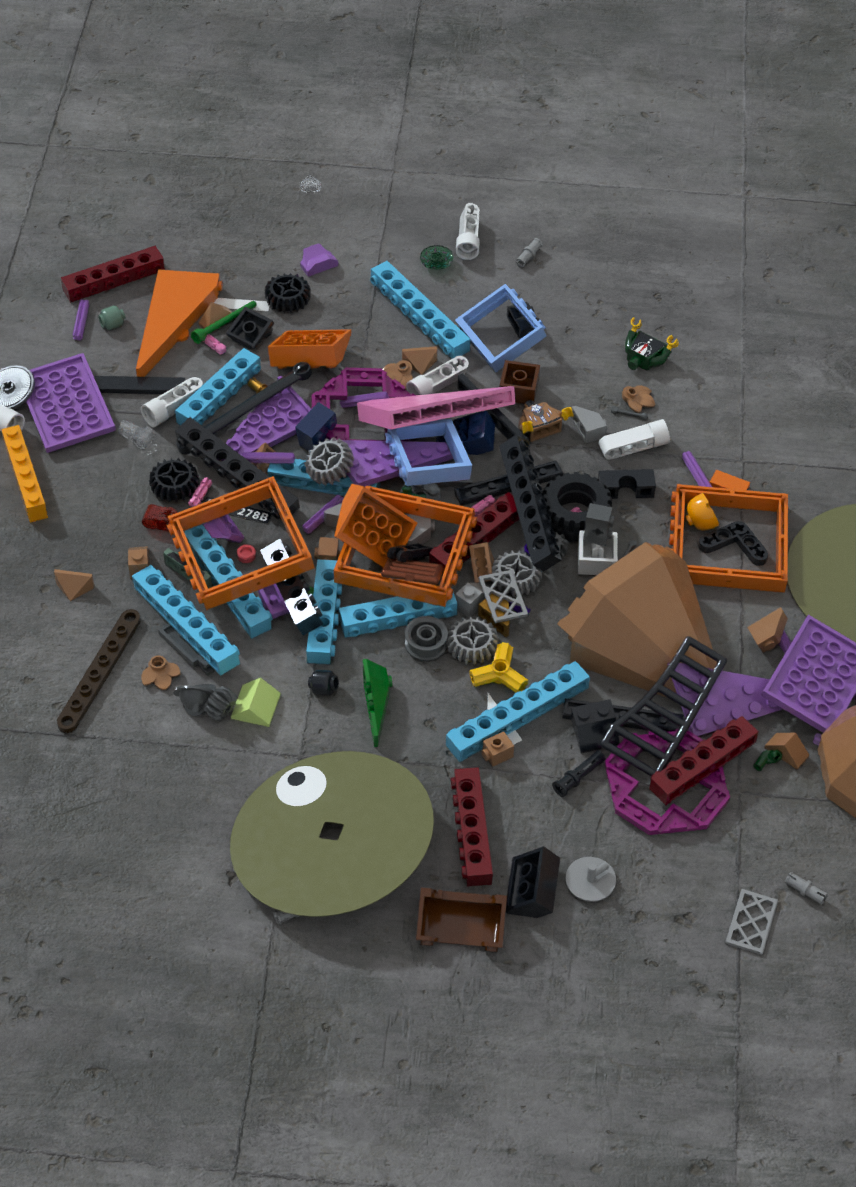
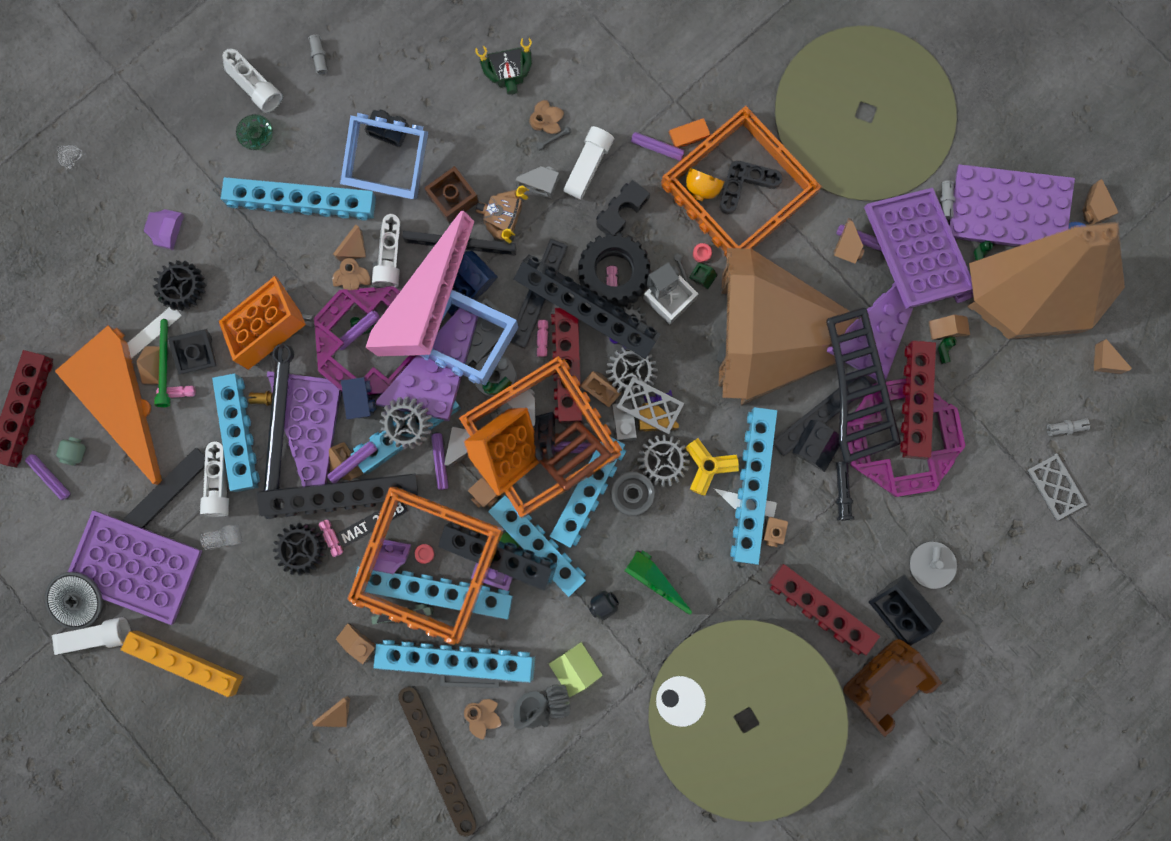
camera: 45 degrees left, 30 degrees up
clear red piece [141,504,177,532] -> none

